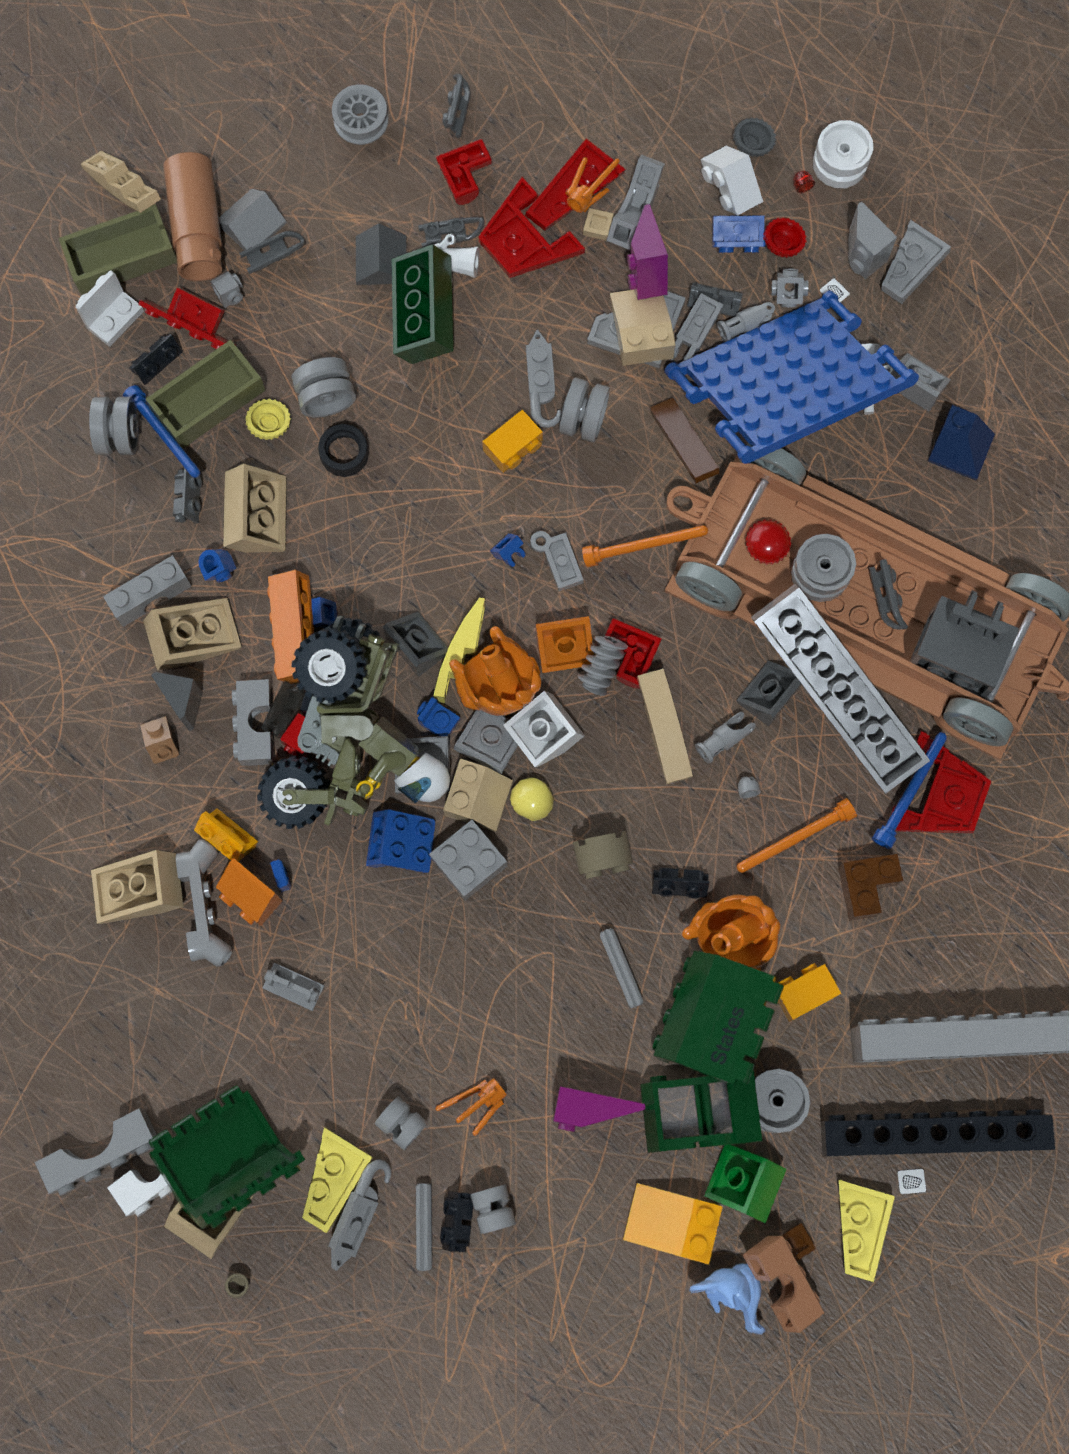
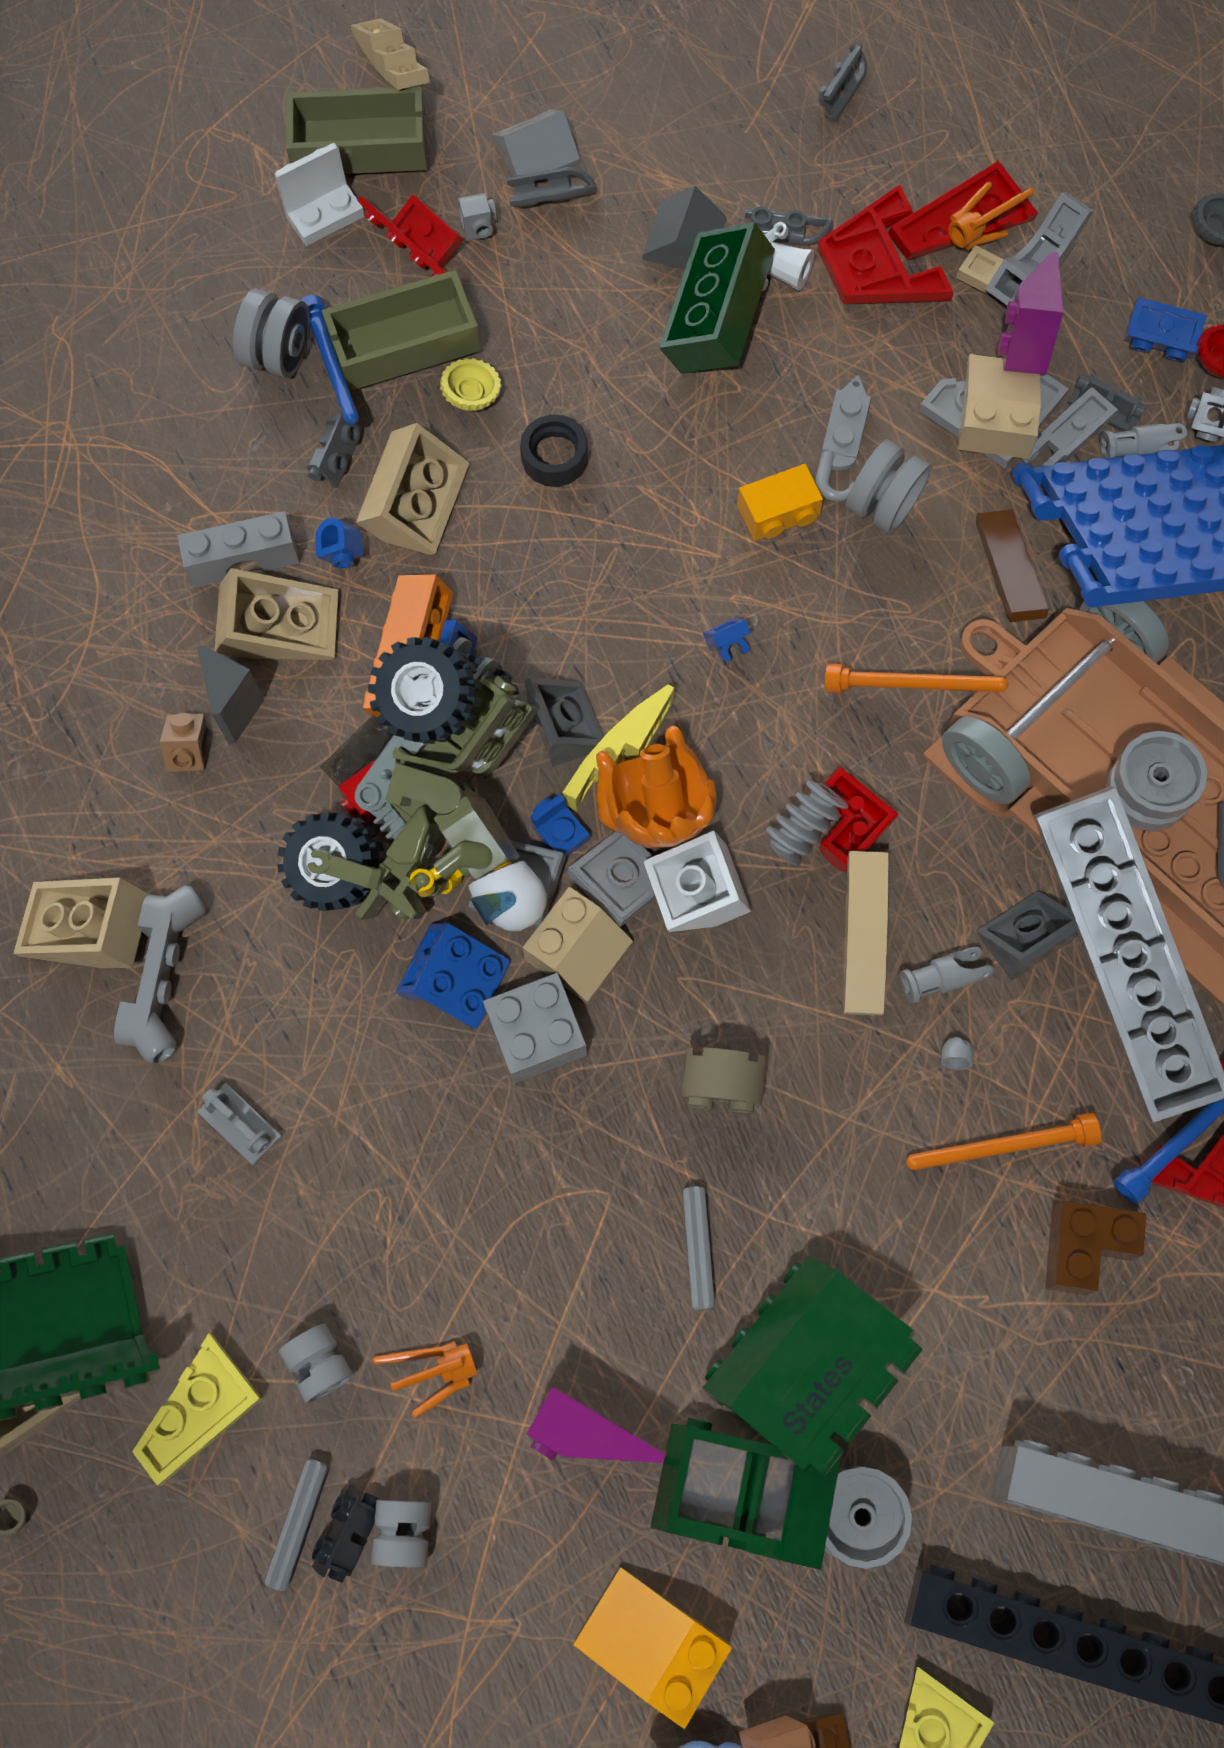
camera: 20 degrees right, 5 degrees down
black hinge [129,334,183,385] -> none
nougat piece [163,152,222,281] -> none
light orange bracket [194,808,258,862] -> none
orange slope [216,858,282,926] -> none
light grey arch [232,679,274,766] -> none
blue tile [270,859,292,892] -> none
light grey wheel [291,357,356,418] -> none
light grey plate [328,1160,391,1271] -> none
light grey wheel [332,85,388,145] -> none
red brick [436,139,492,205] -> none
light yellow hair [510,778,554,821] -> none
light grey hinge [530,531,584,591] -> none
orange slope [536,616,594,673] -> none
black hinge [652,867,709,899] -> none
orange piece [682,894,781,970] -> none
white brick [701,146,763,215] -> none
green slope [704,1145,787,1223] -> none
red hat [745,519,791,565] -> none
light orange brick [778,963,842,1022] -> none
white sticker [898,1169,926,1194] -> none

